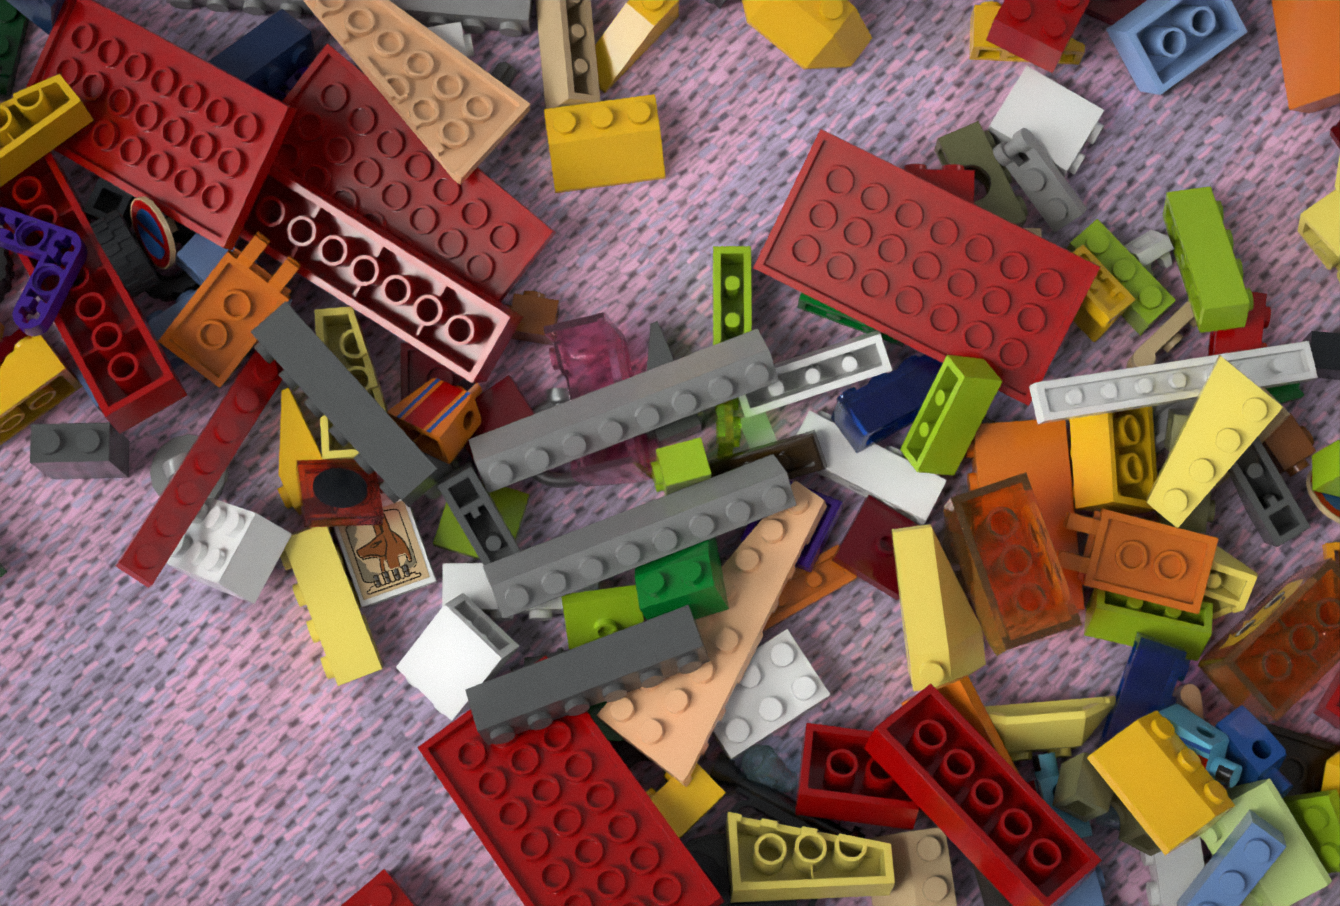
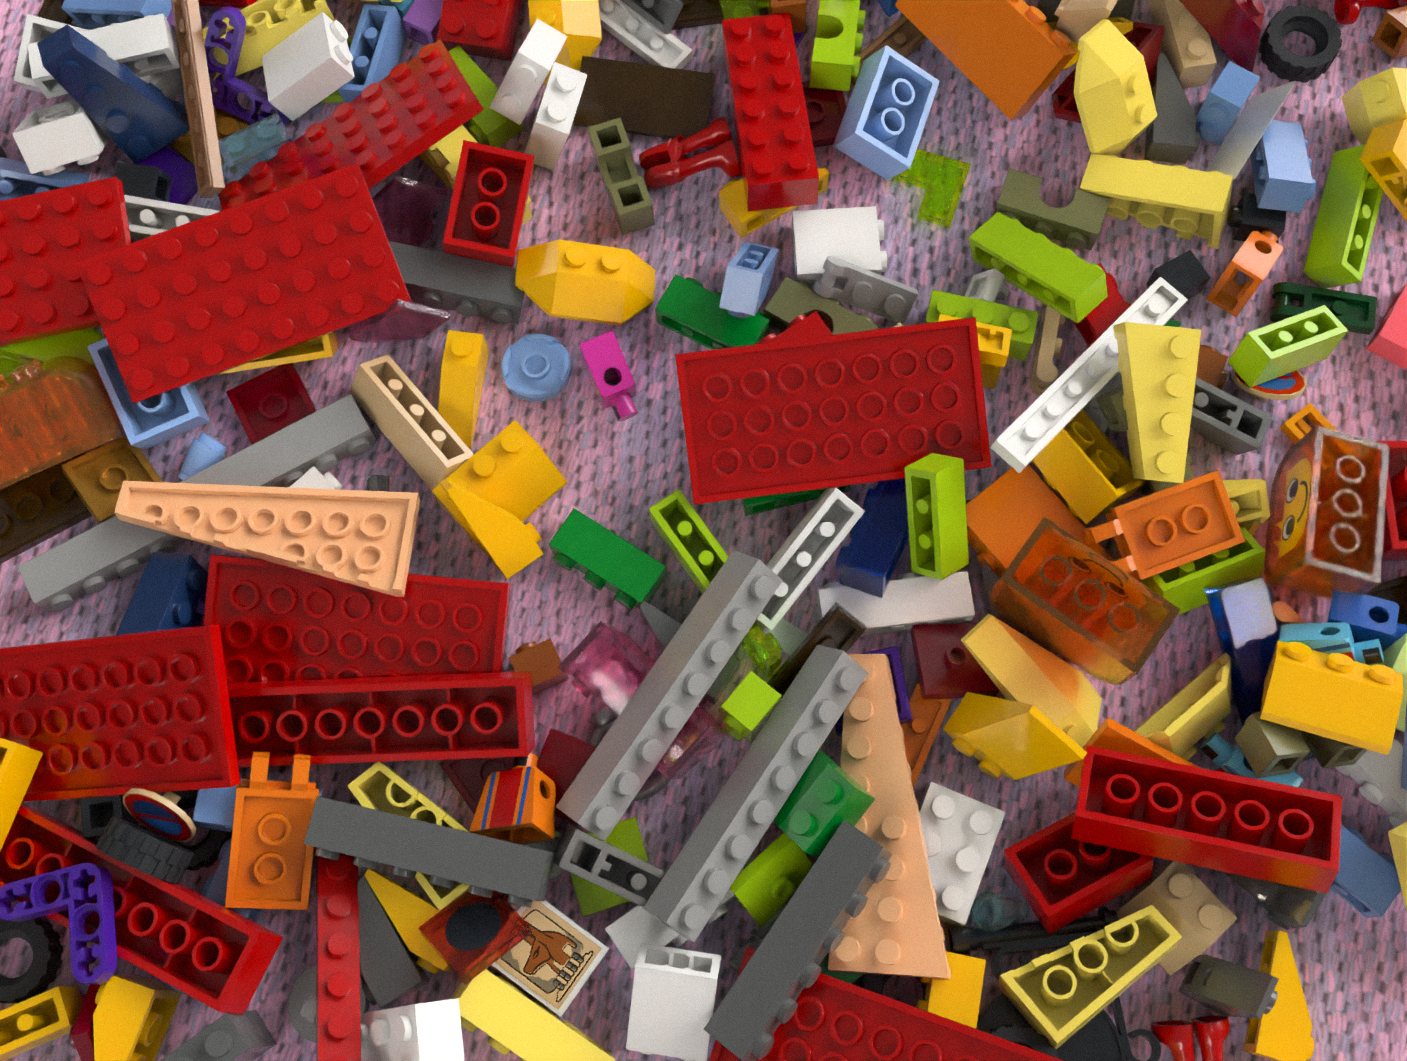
camera: 30 degrees left, 5 degrees down
none -> dark grey slope [357,877,430,1008]
none -> yellow slope [439,478,544,579]
none -> light blue tile [501,333,572,402]
none -> green brick [549,508,668,610]
none -> dark pink torso [579,330,638,422]
none -> green brick [655,274,769,350]
none -> medium blue brick [719,241,779,318]
none -> clear neon green plate [894,149,971,228]
none -> yellow slope [942,692,1087,780]
none -> olive arch [993,168,1110,250]

